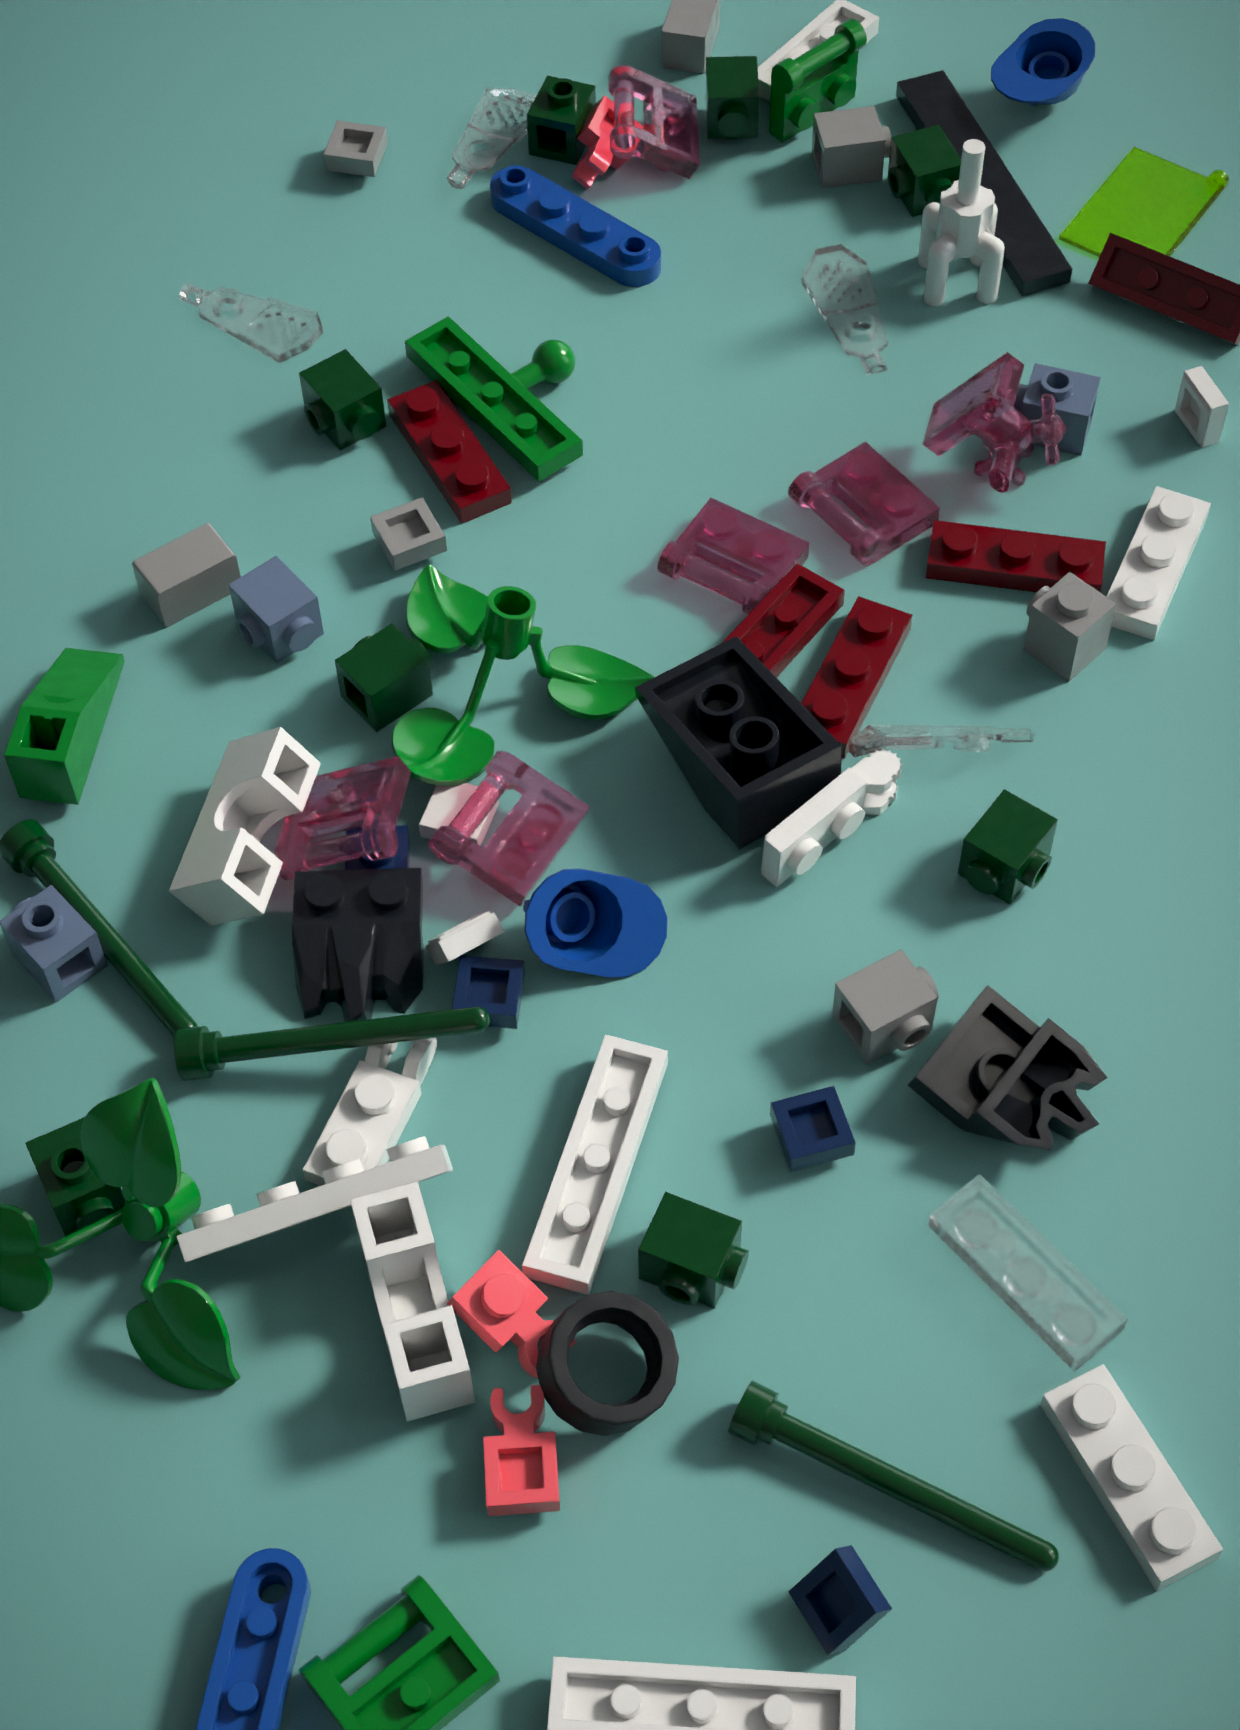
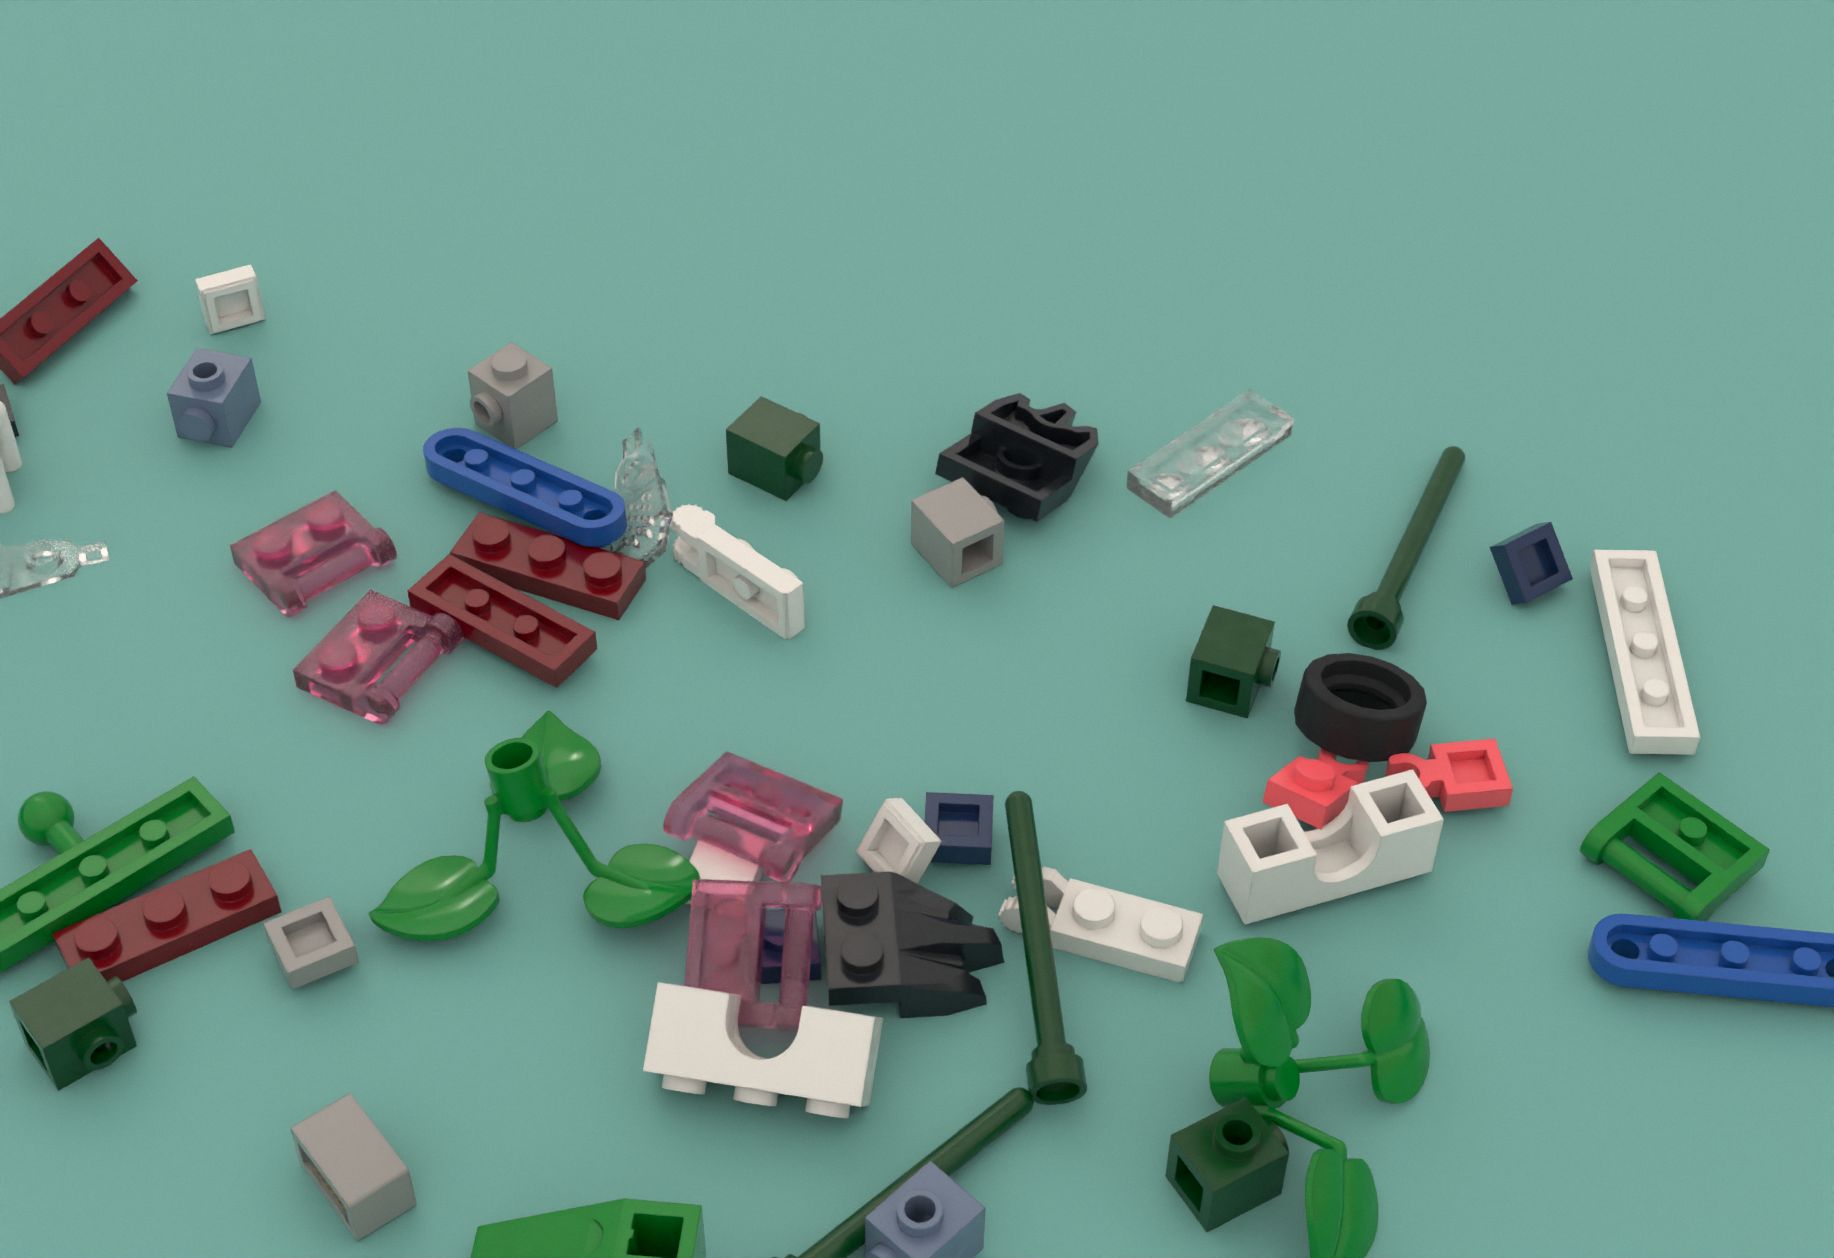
camera: 95 degrees left, 10 degrees down
white plate [177,1136,453,1262] -> none
sand blue brick [228,556,324,664] -> none
dark green brick [335,623,433,732] -> none
white plate [522,1034,668,1295] -> none
blue piece [523,868,668,977] -> none
black slope [635,636,841,849] -> none
dark blue plate [770,1086,856,1172] -> none
clear pink piece [922,352,1067,493] -> none
dark red plate [925,520,1106,592] -> none
white plate [1040,1364,1223,1592] -> none
white plate [1106,486,1211,640] -> none
none -> blue plate [423,428,627,548]

